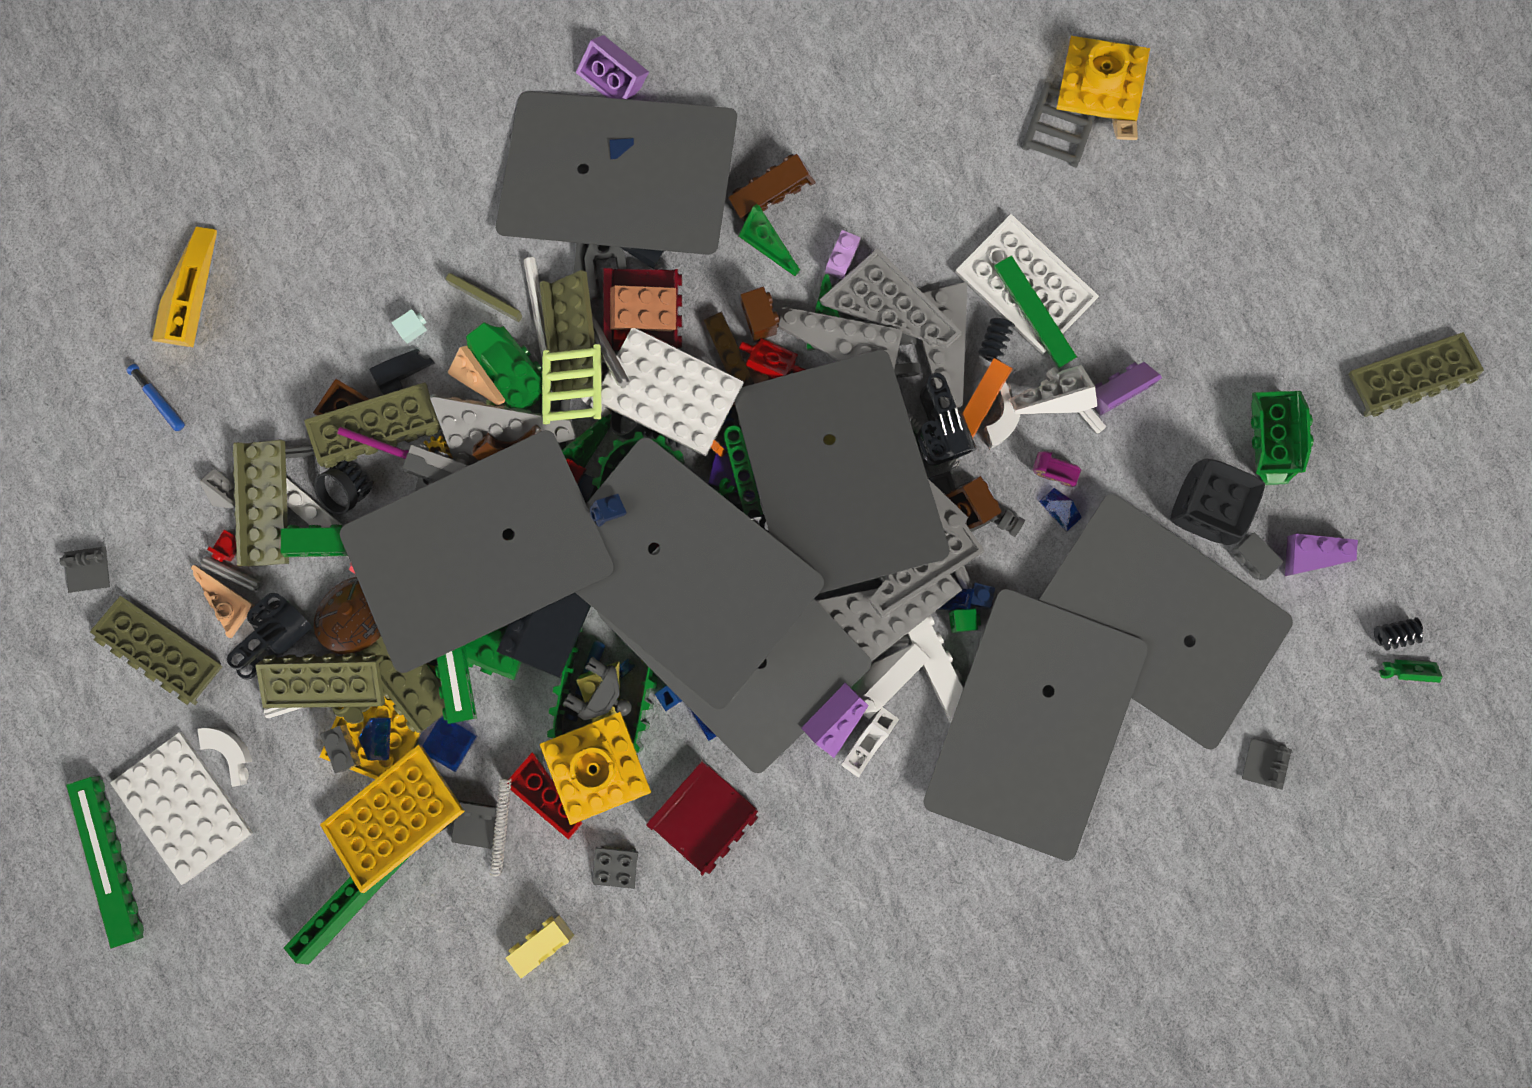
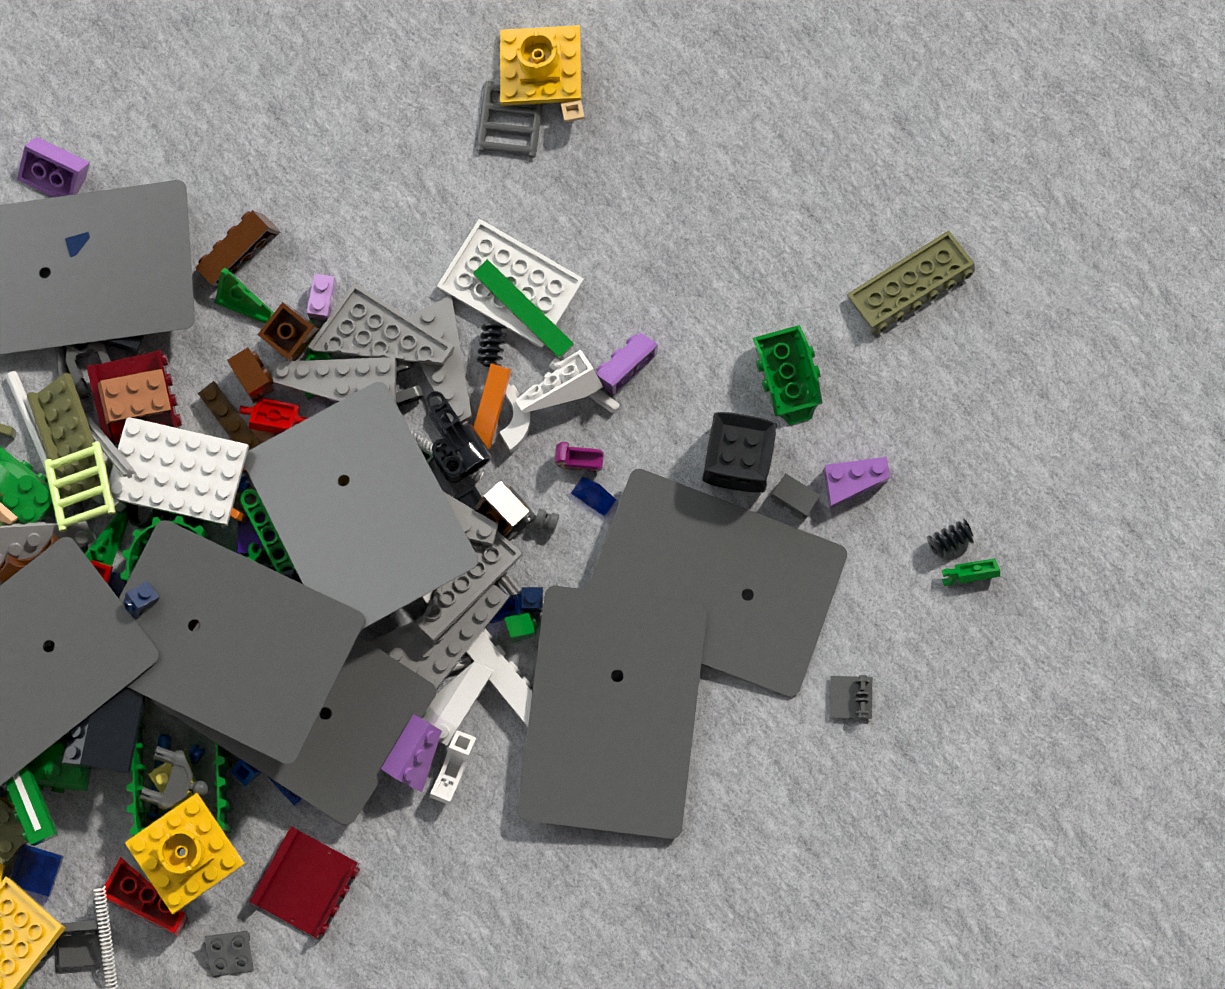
camera: 10 degrees left, 5 degrees down
none -> reddish brown brick [257,302,320,361]

